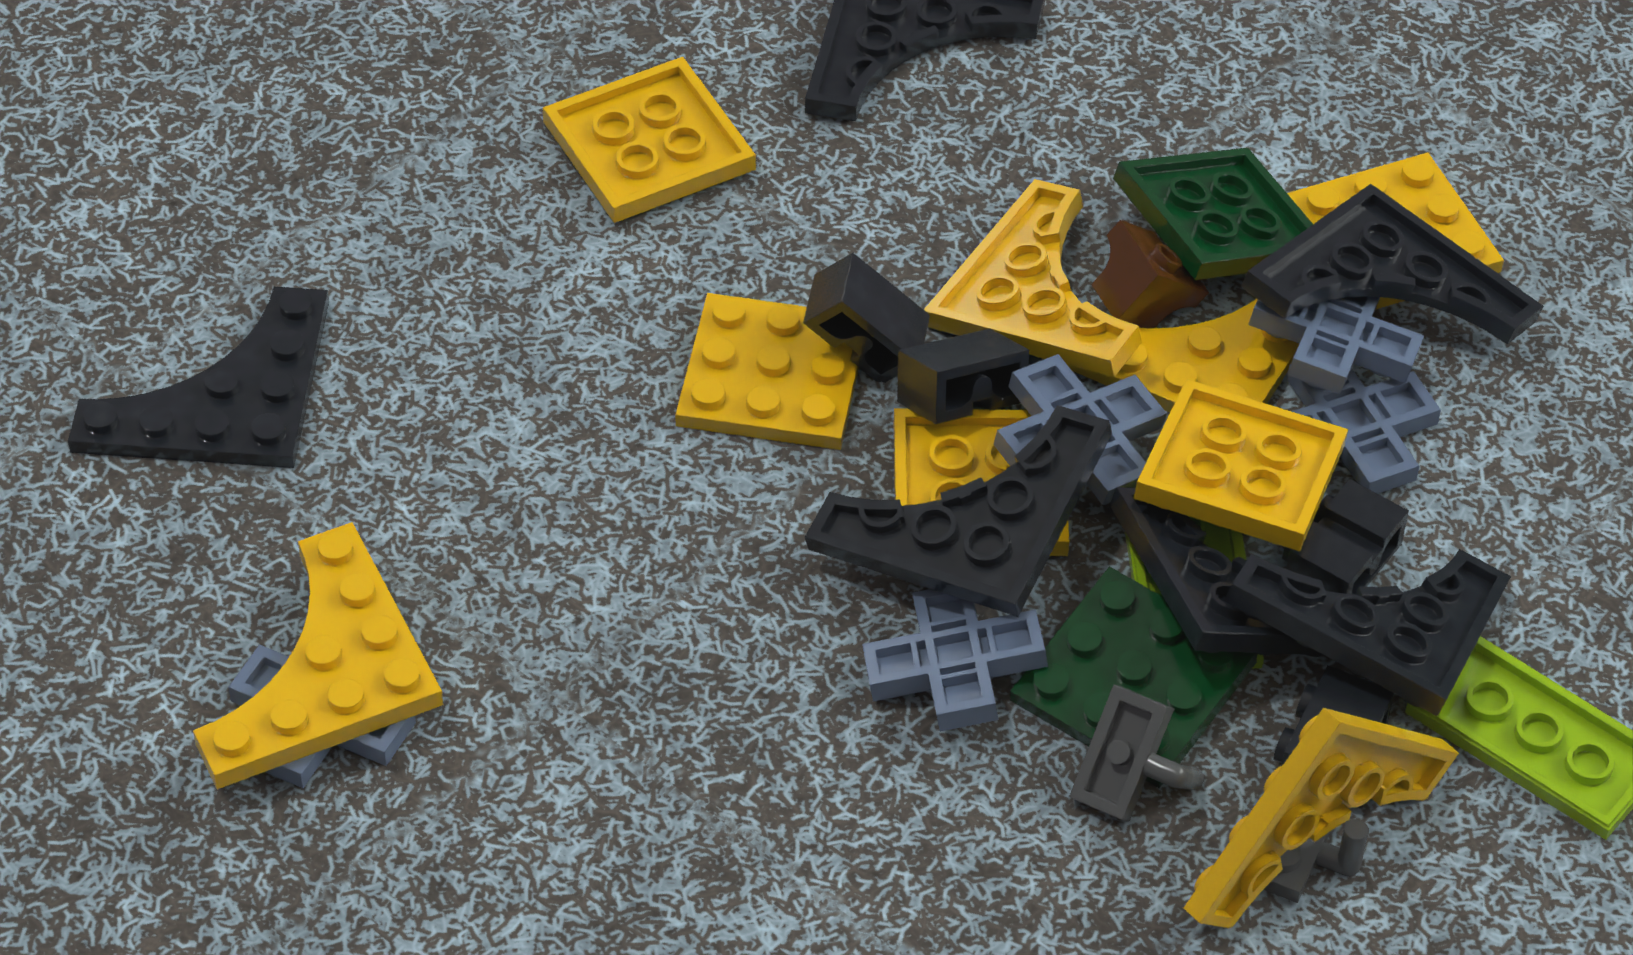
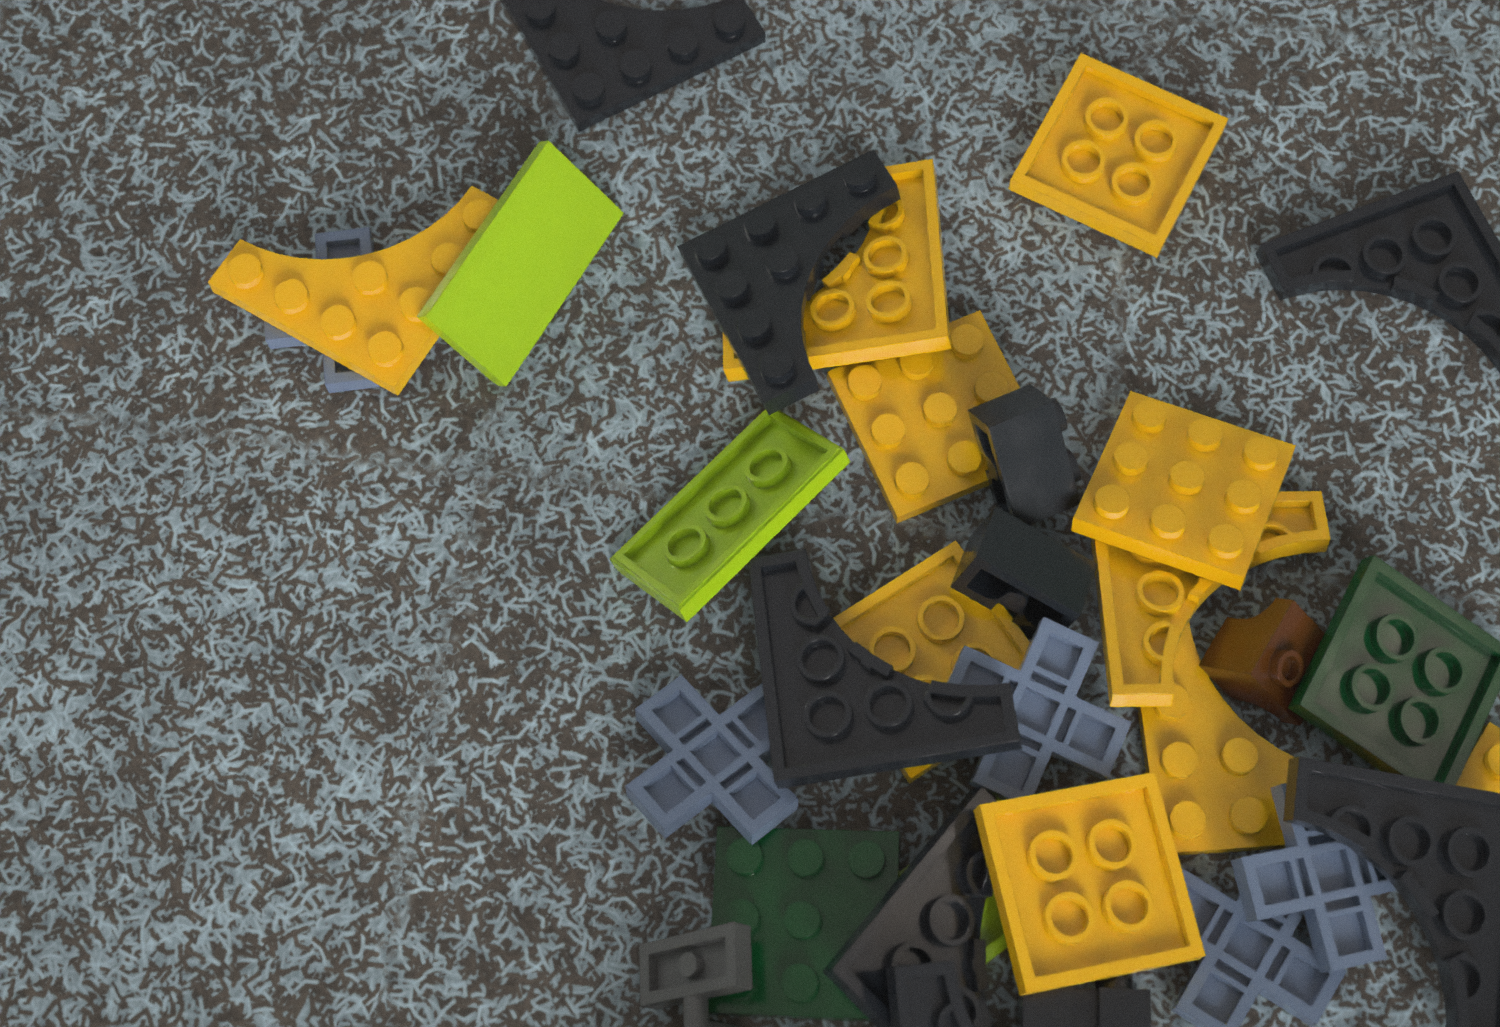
camera: 60 degrees right, 20 degrees up
none -> lime tile [417,140,624,387]
none -> lime tile [610,409,850,622]
none -> black plate [677,149,901,415]
none -> yellow plate [723,159,951,382]
none -> yellow plate [1071,391,1296,591]

